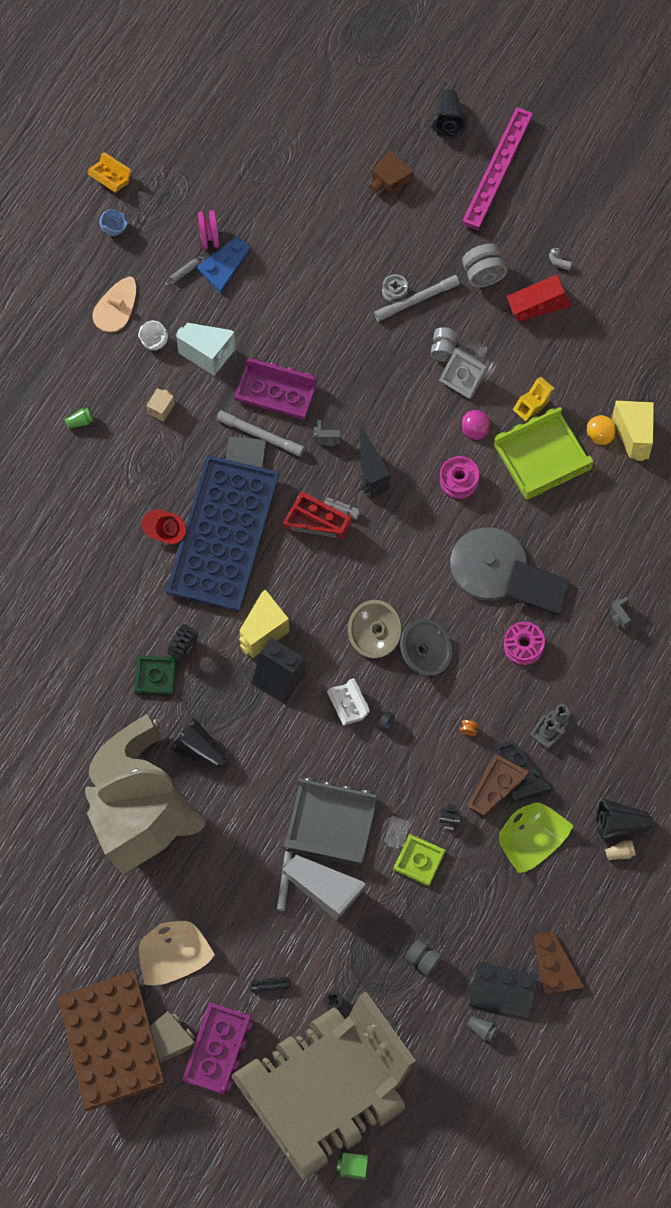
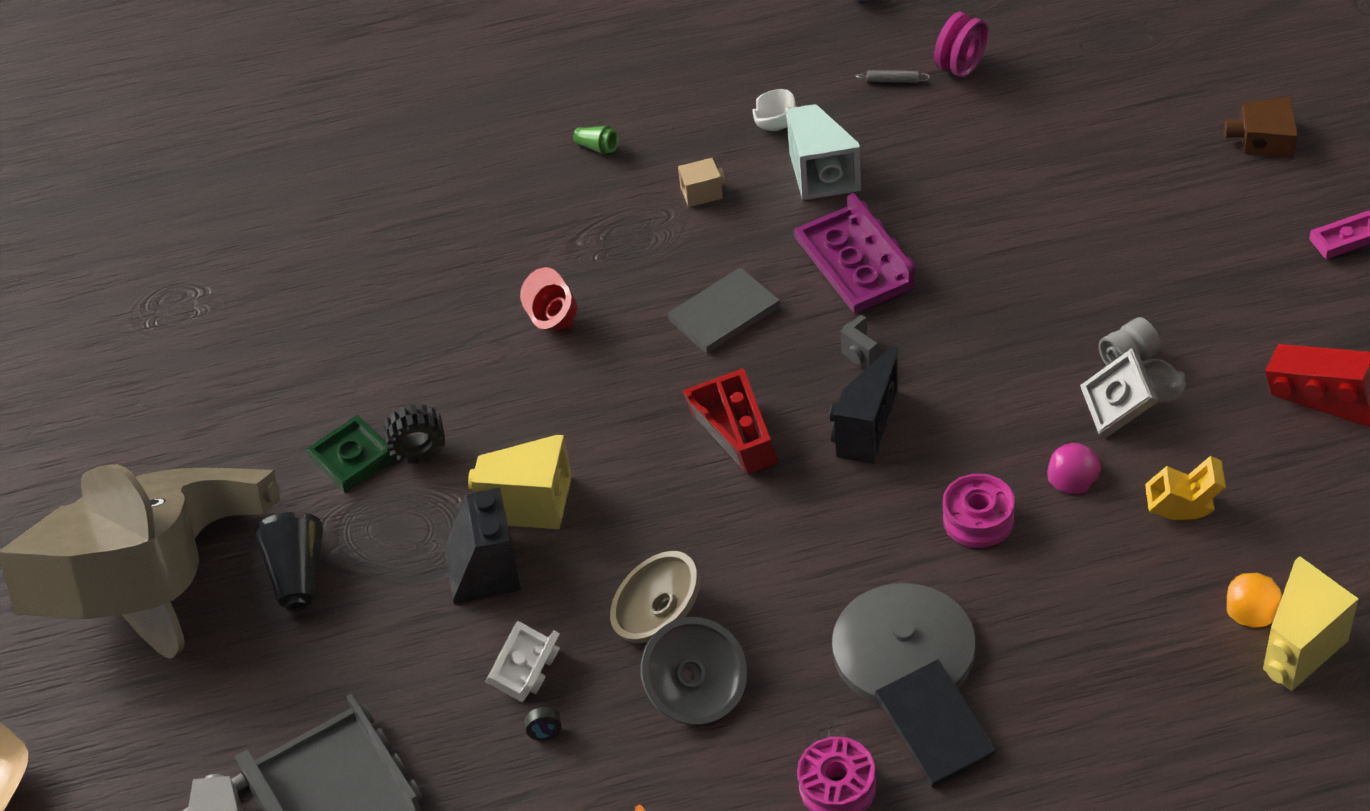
camera: 50 degrees right, 20 degrees down
light nougat shield [92,277,136,333] -> none
dark blue plate [166,455,280,612] -> none
blue wing [197,235,250,294] -> none
light grey piece [216,410,305,457] -> none
light grey axle [324,498,360,520] -> none
light grey piece [374,275,460,322] -> none
light grey wheel [382,274,408,303] -> none
light grey wheel [462,244,508,287] -> none
lime panel [494,407,594,500] -> none

